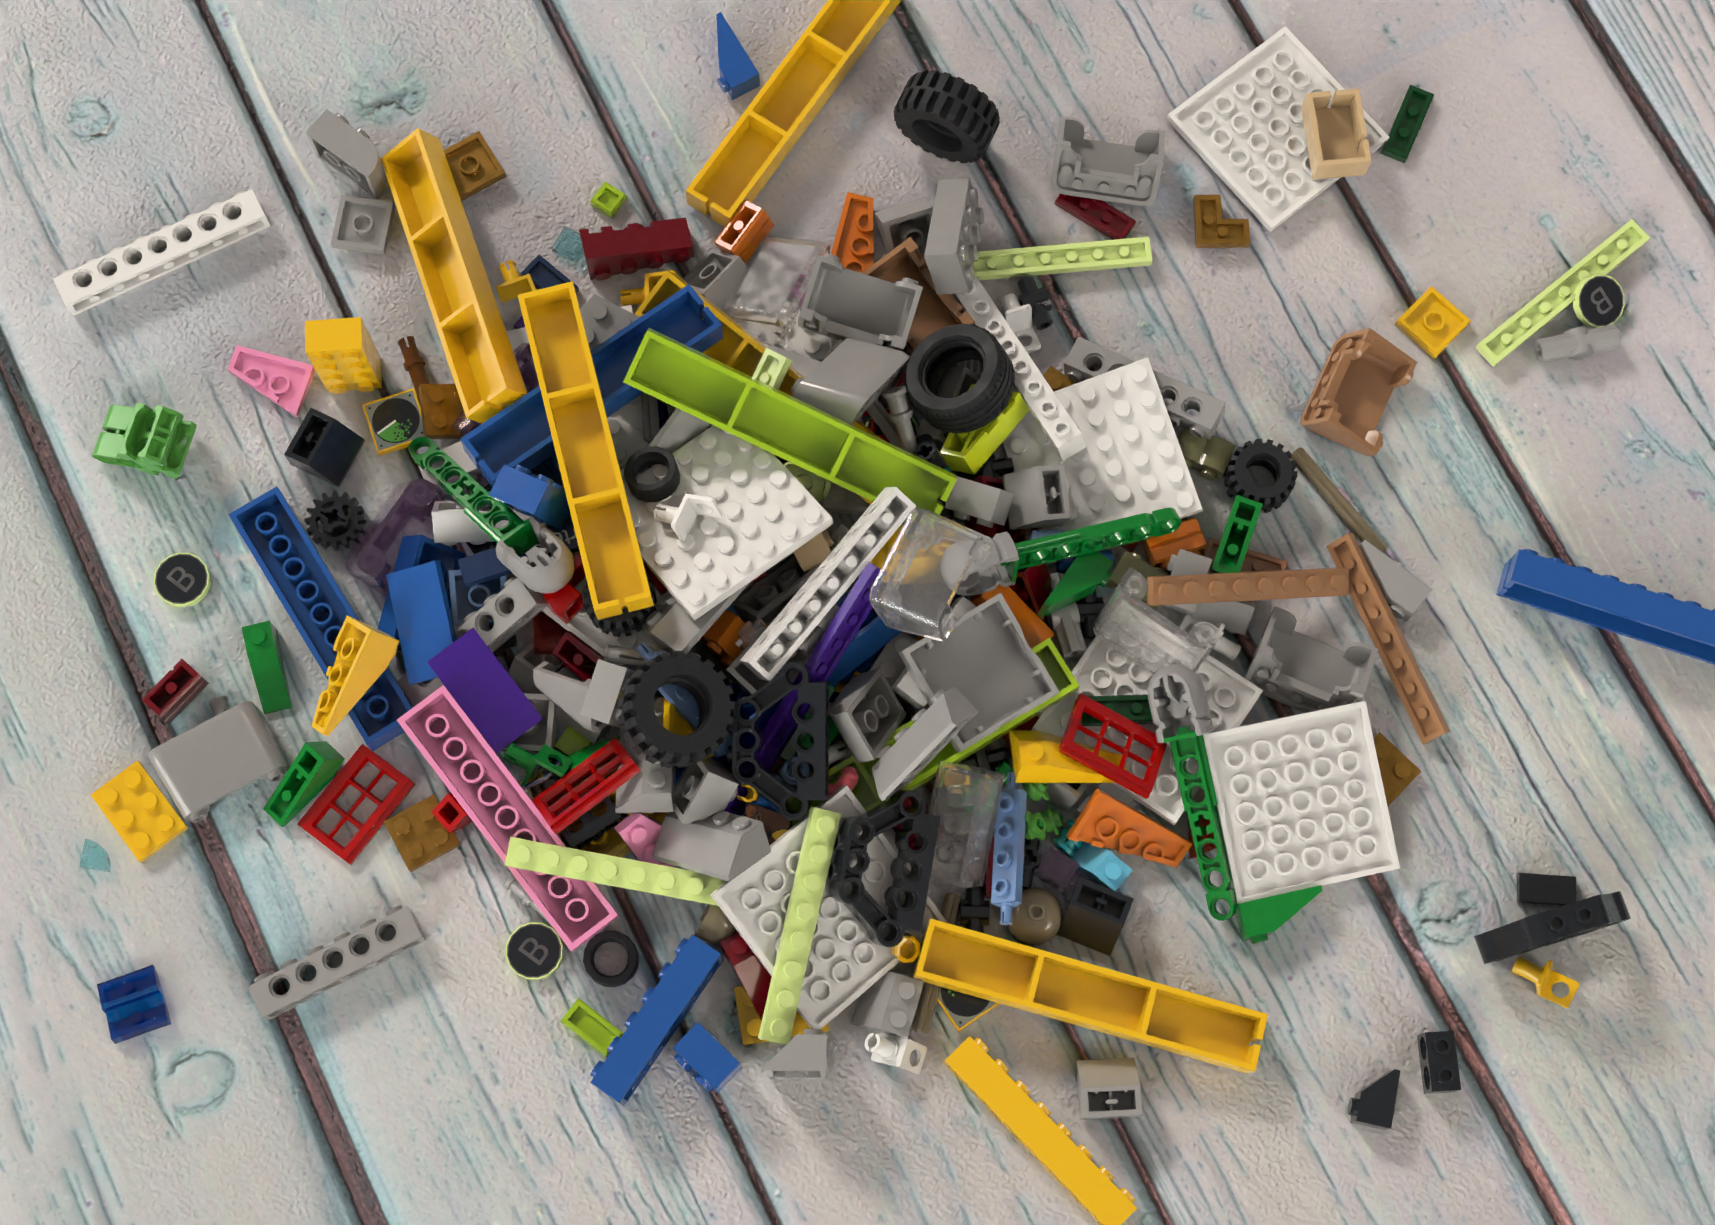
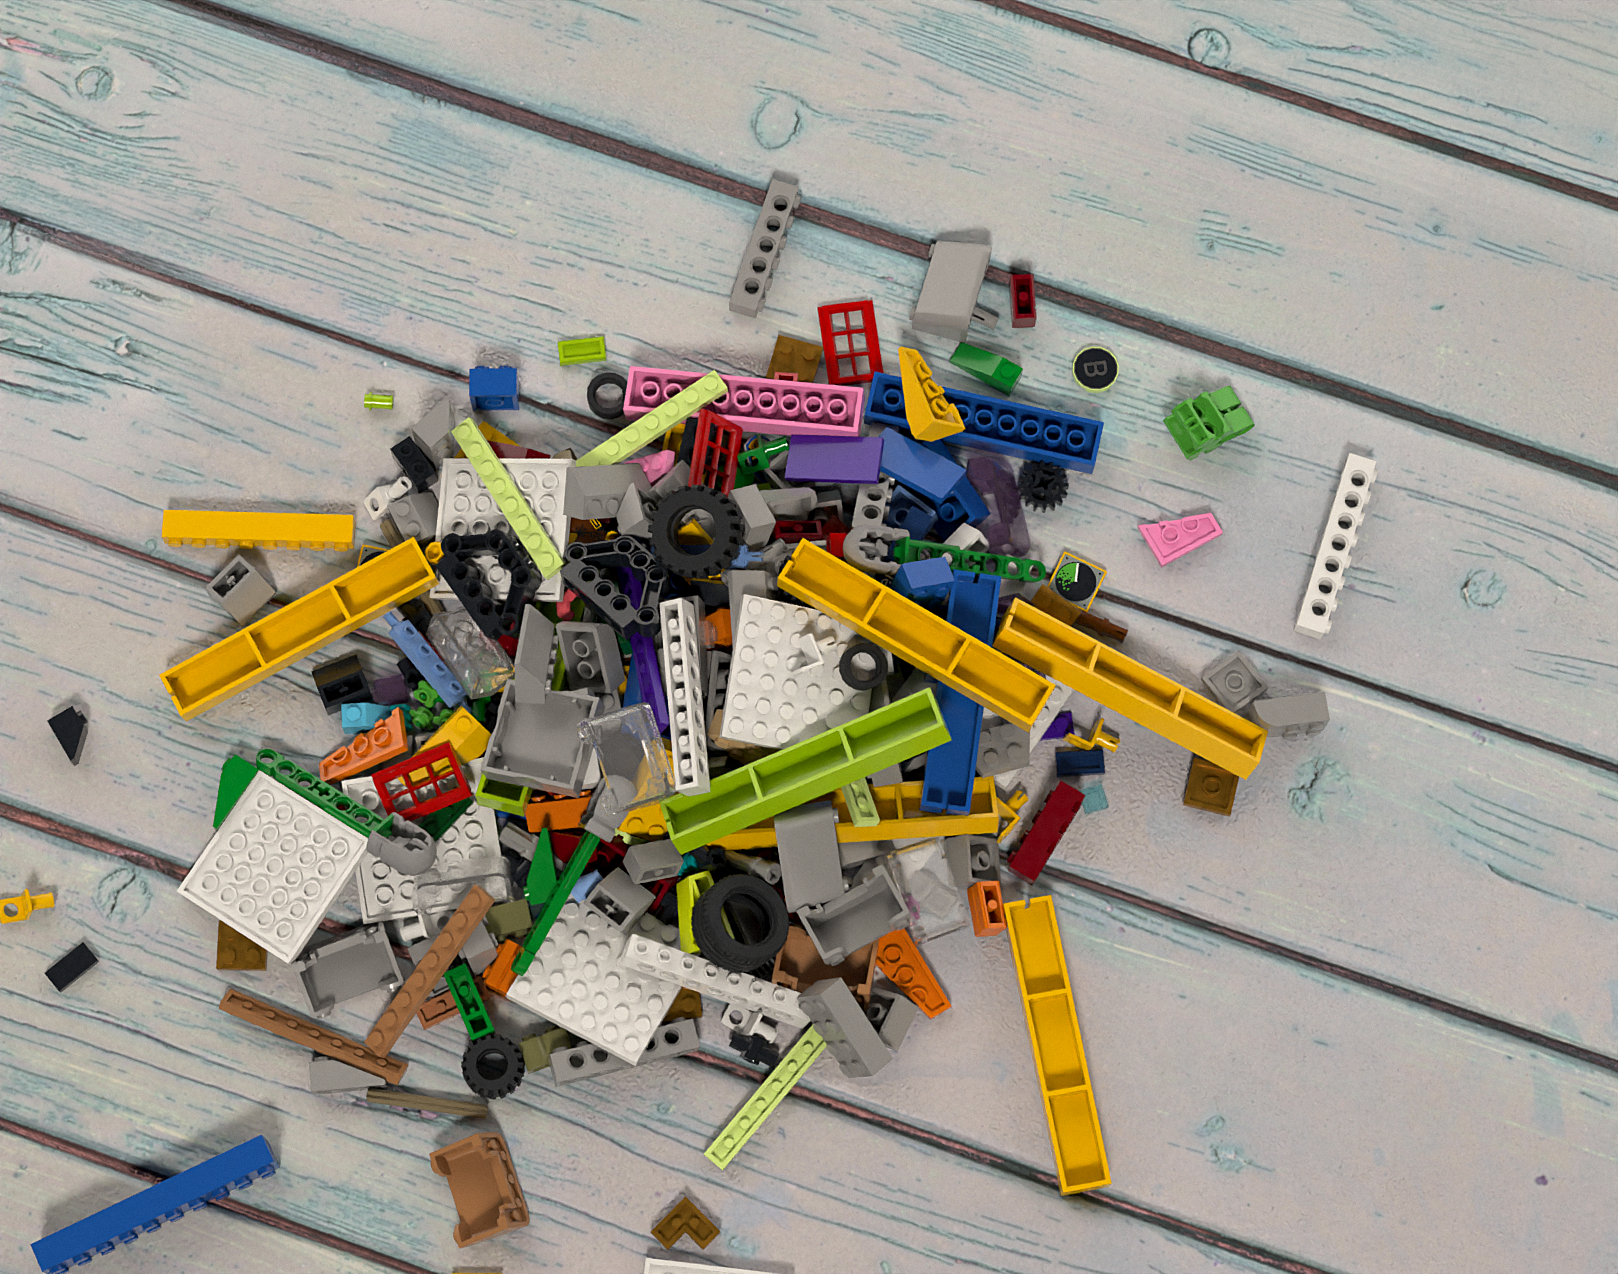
camera: 135 degrees right, 0 degrees up
clear light blue tile [79,839,111,872] -> none
yellow plate [91,760,189,863] -> none
clear blue slope [97,965,171,1044] -> none
green slope [263,741,345,827] -> none
black slope [284,408,365,487] -> none
yellow brick [305,317,382,394] -> none
black tile [505,922,563,980] -> none
lime tile [590,182,627,219] -> none
blue brick [590,934,723,1106] -> none
blue slope [716,12,760,100] -> none
black tyre [893,70,1000,163] -> none
dark tan cylinder [1007,888,1062,945] -> none
light grey windscreen [1051,116,1165,206] -> none
dark red tile [1055,194,1136,240] -> none
black brick [1417,1031,1461,1094] -> none
black brick [1474,891,1631,964] -> none
none -> lime pin [364,392,393,411]
none -> black brick [390,436,438,494]

